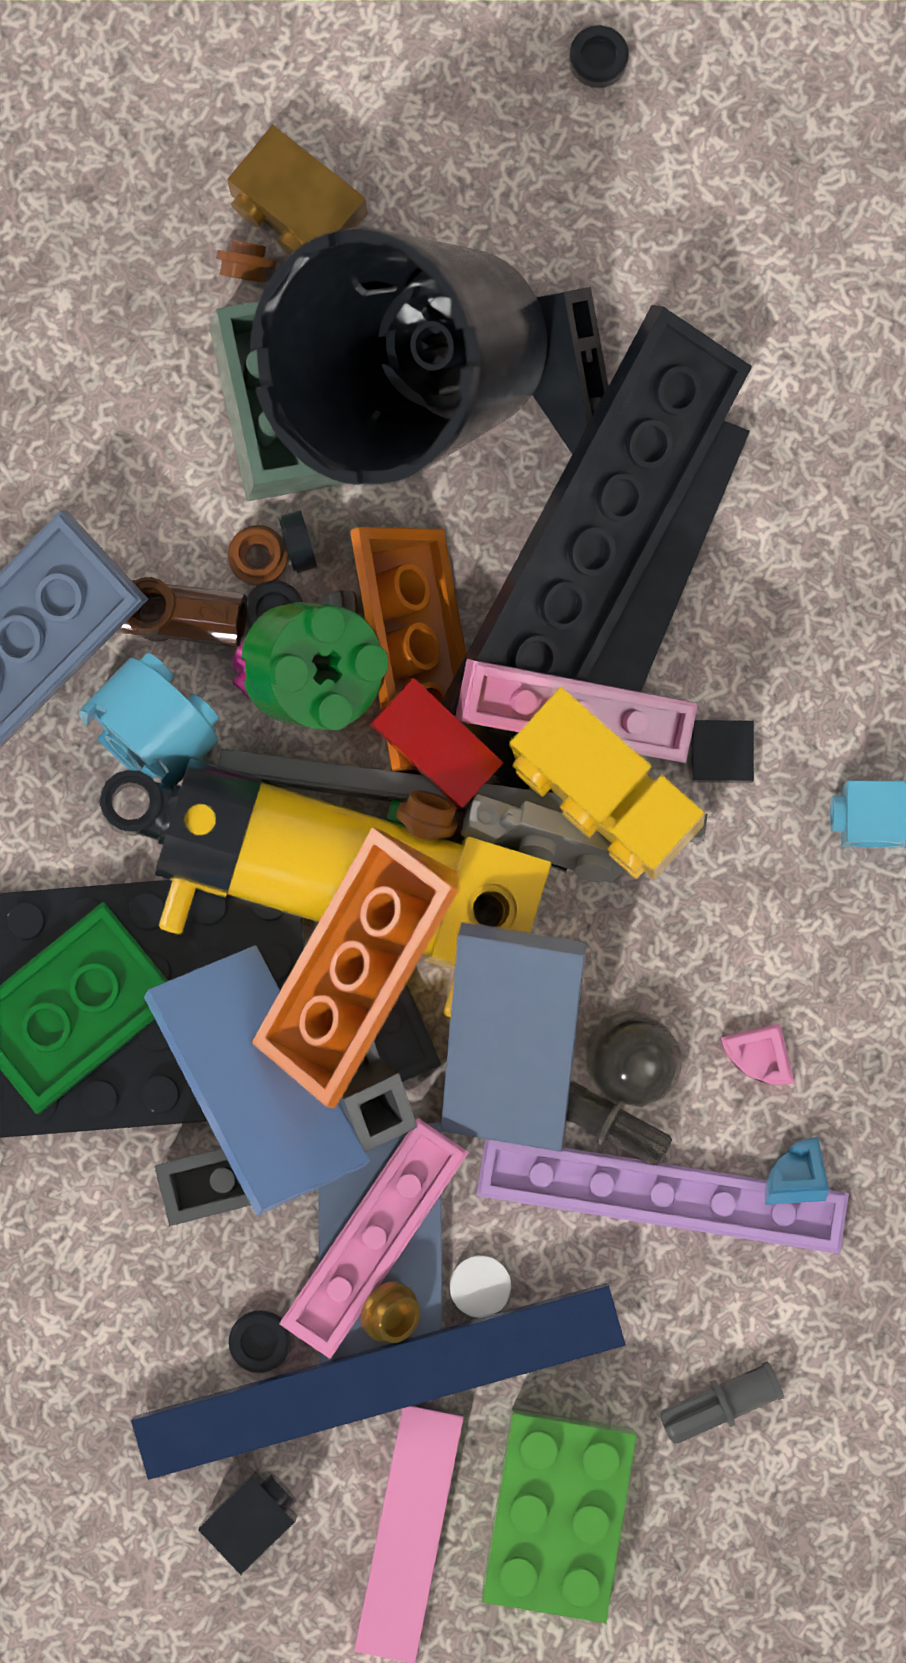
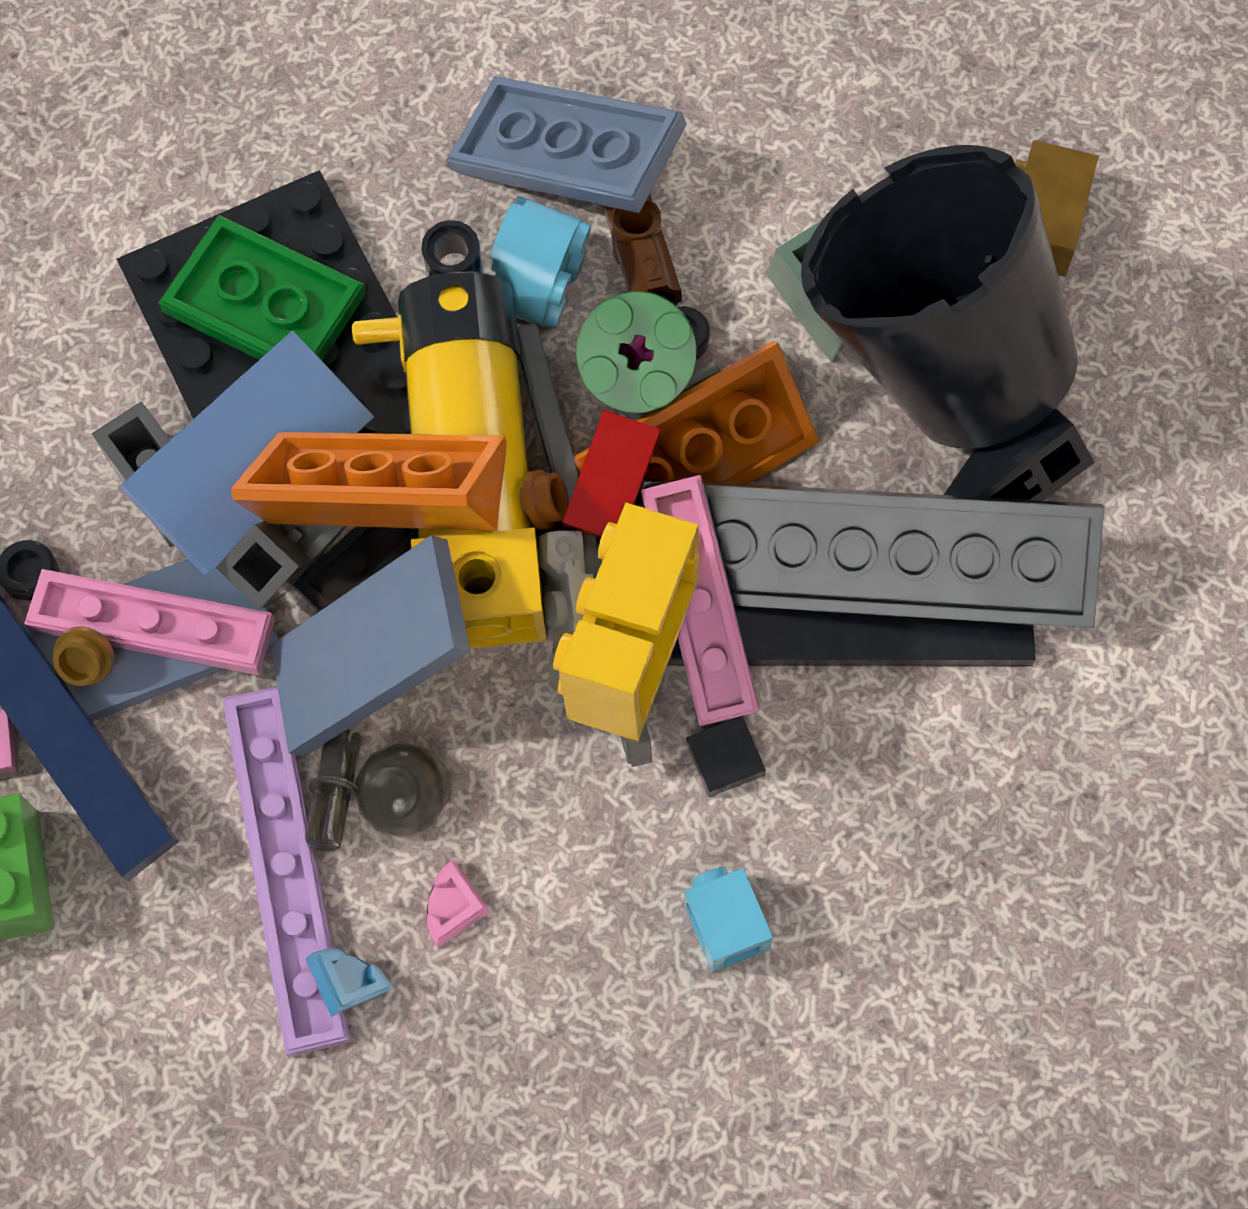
camera: 70 degrees right, 15 degrees down
dark orange plate [228,525,288,586] -> none
black tile [278,510,318,574] -> none
white tile [450,1255,511,1318] -> none
dark grey axle [660,1361,784,1444] -> none

